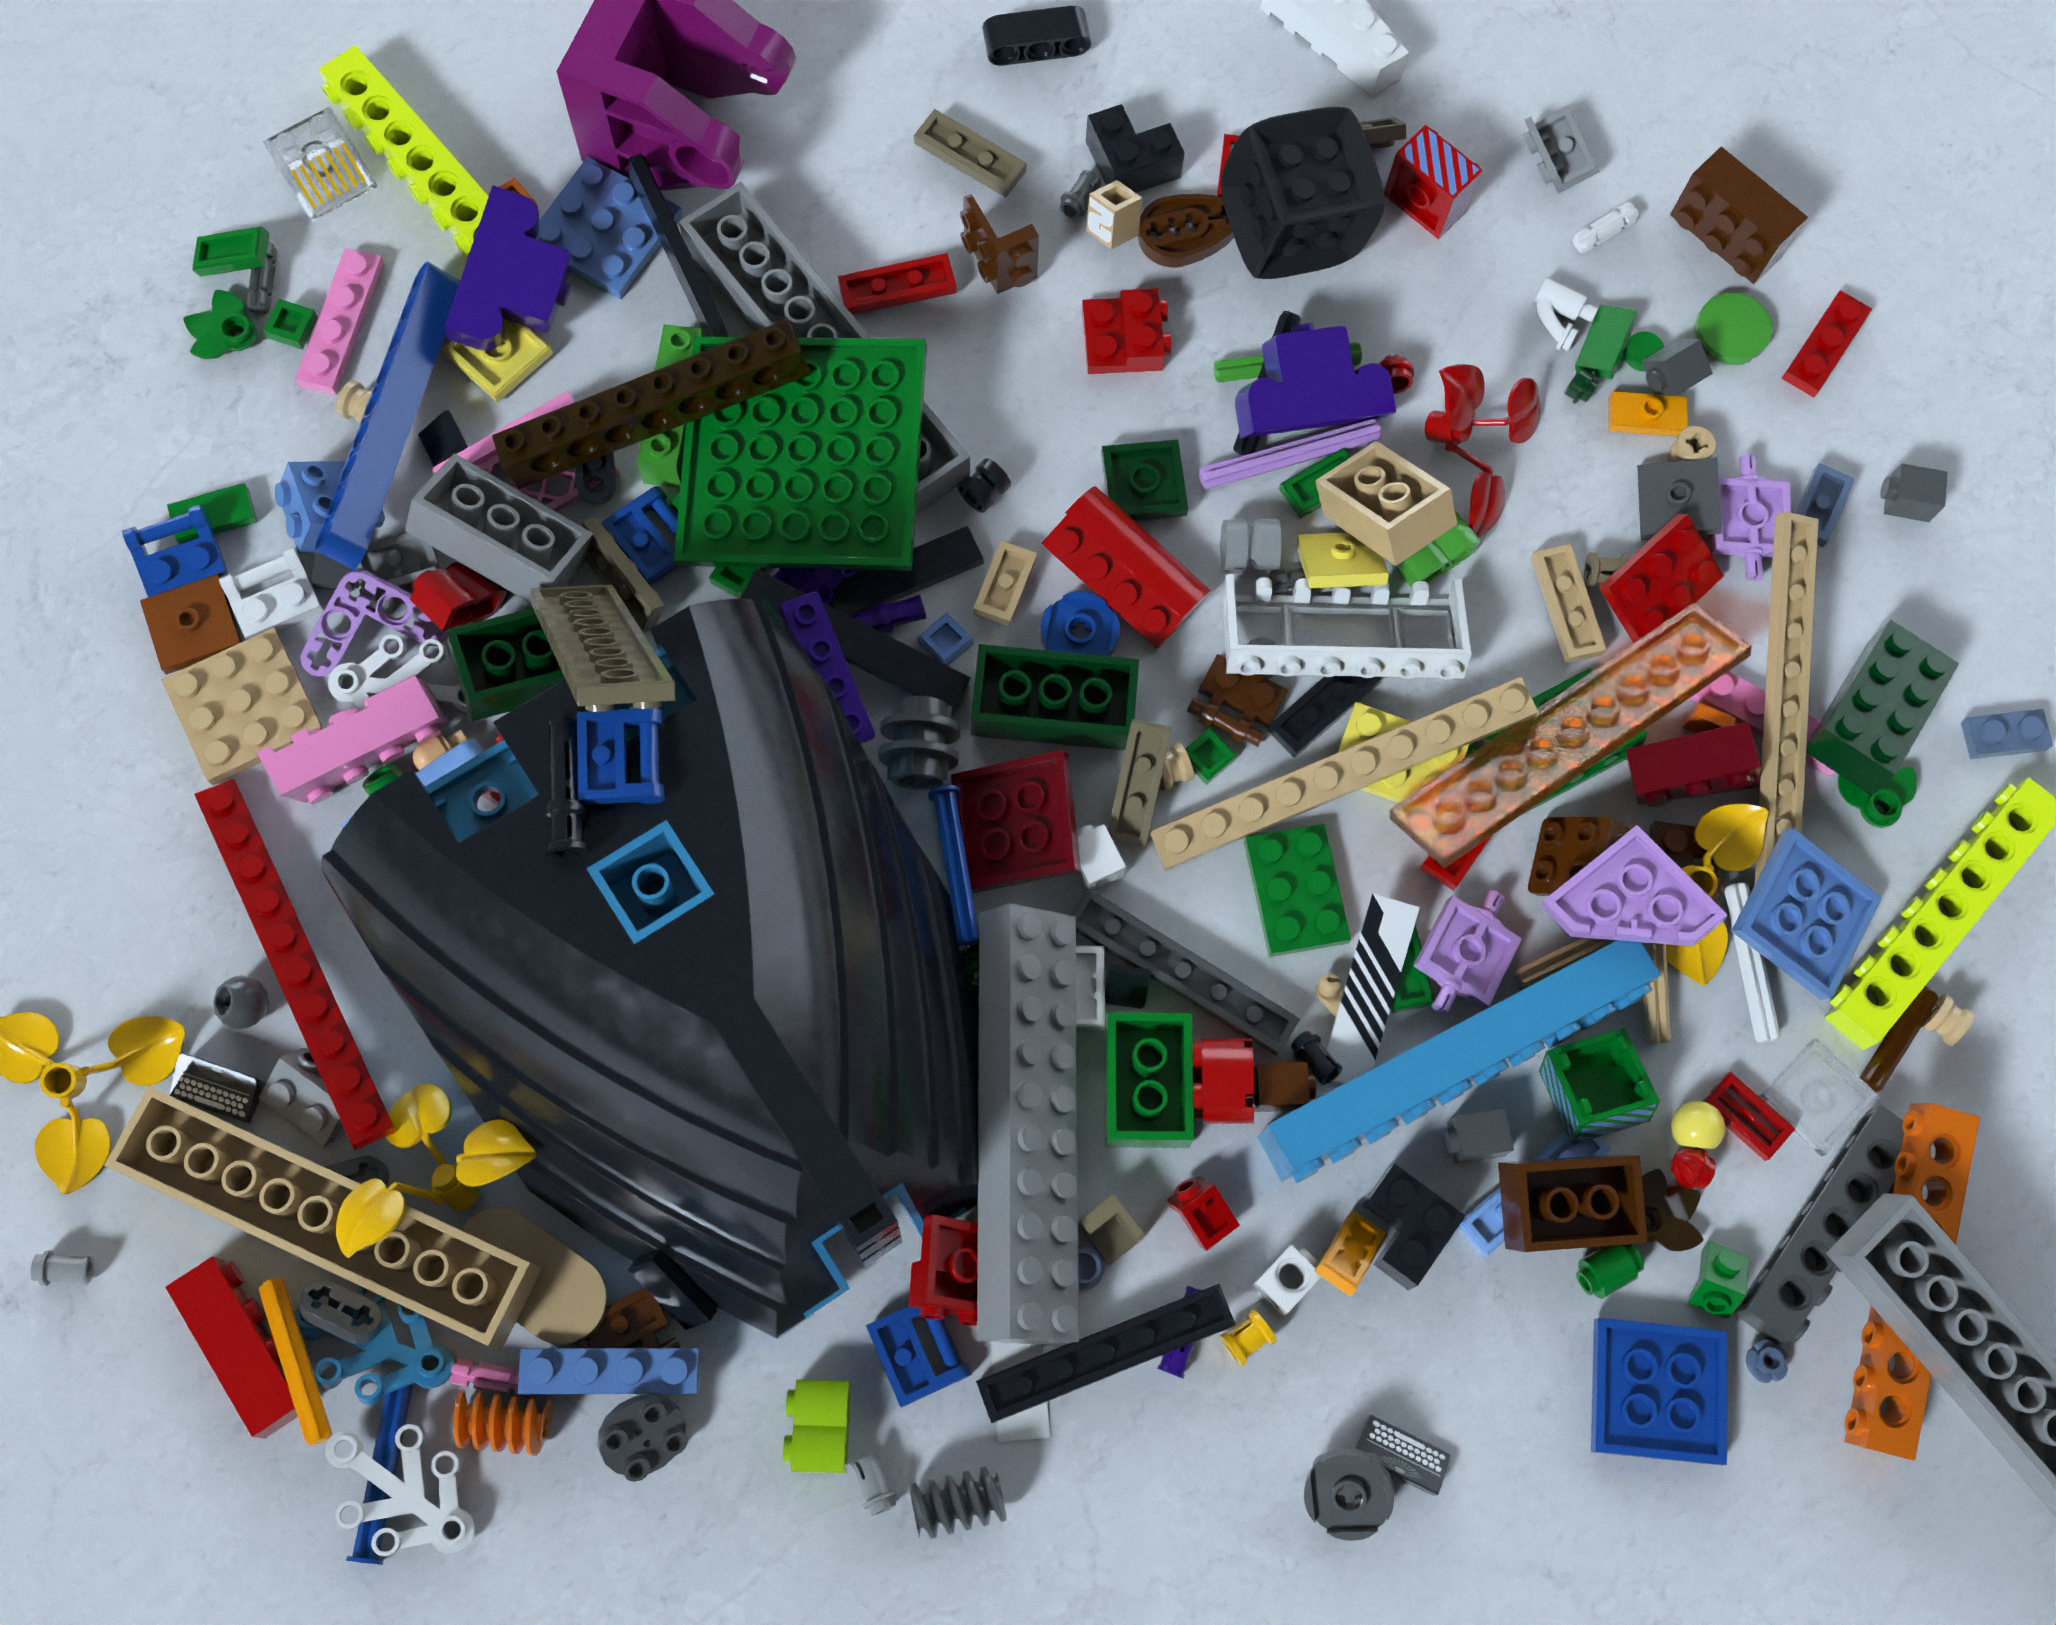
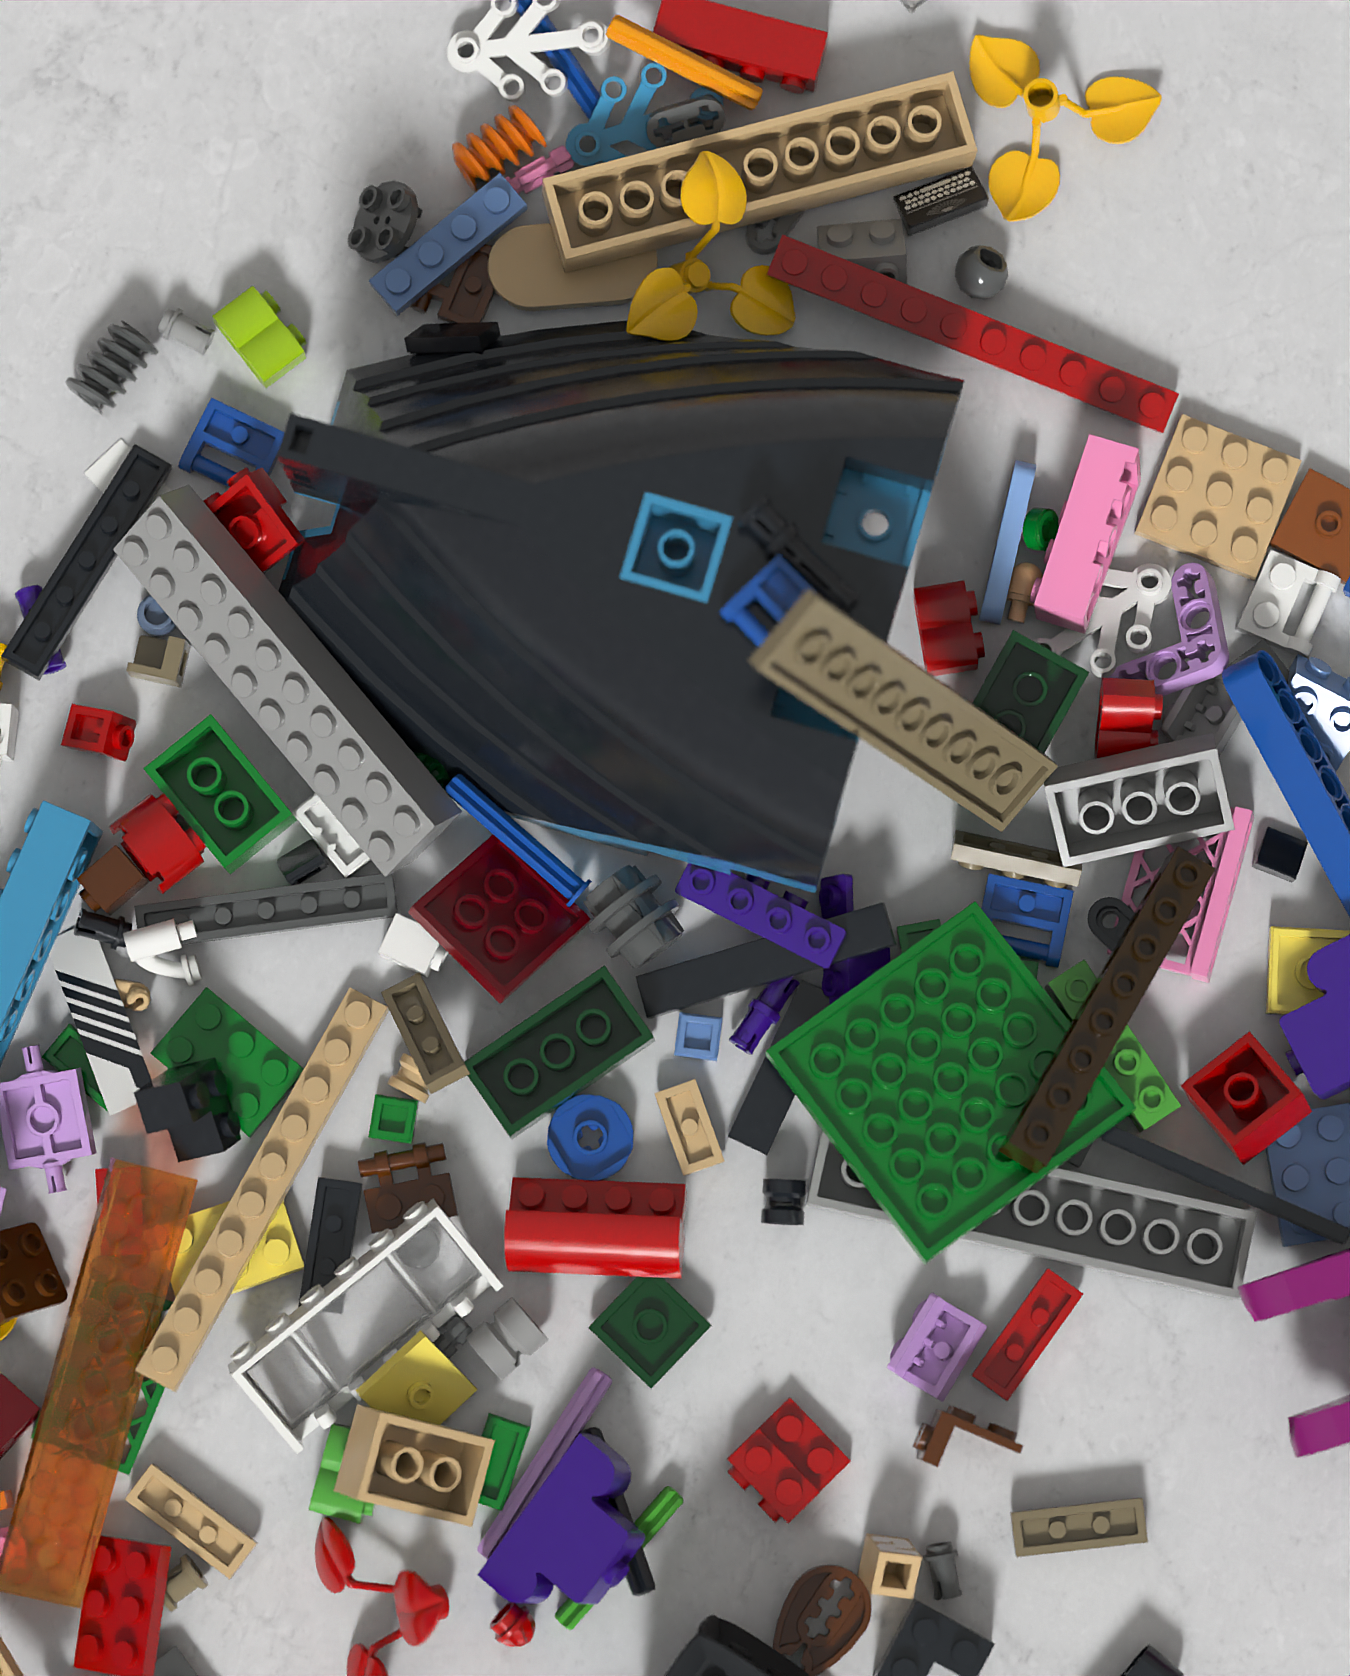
camera: 150 degrees right, 10 degrees up
none -> white plant [123,919,202,986]
none -> black brick [134,1057,241,1162]
none -> lavender bracket [887,1293,987,1402]
none -> red brick [1181,1031,1312,1166]

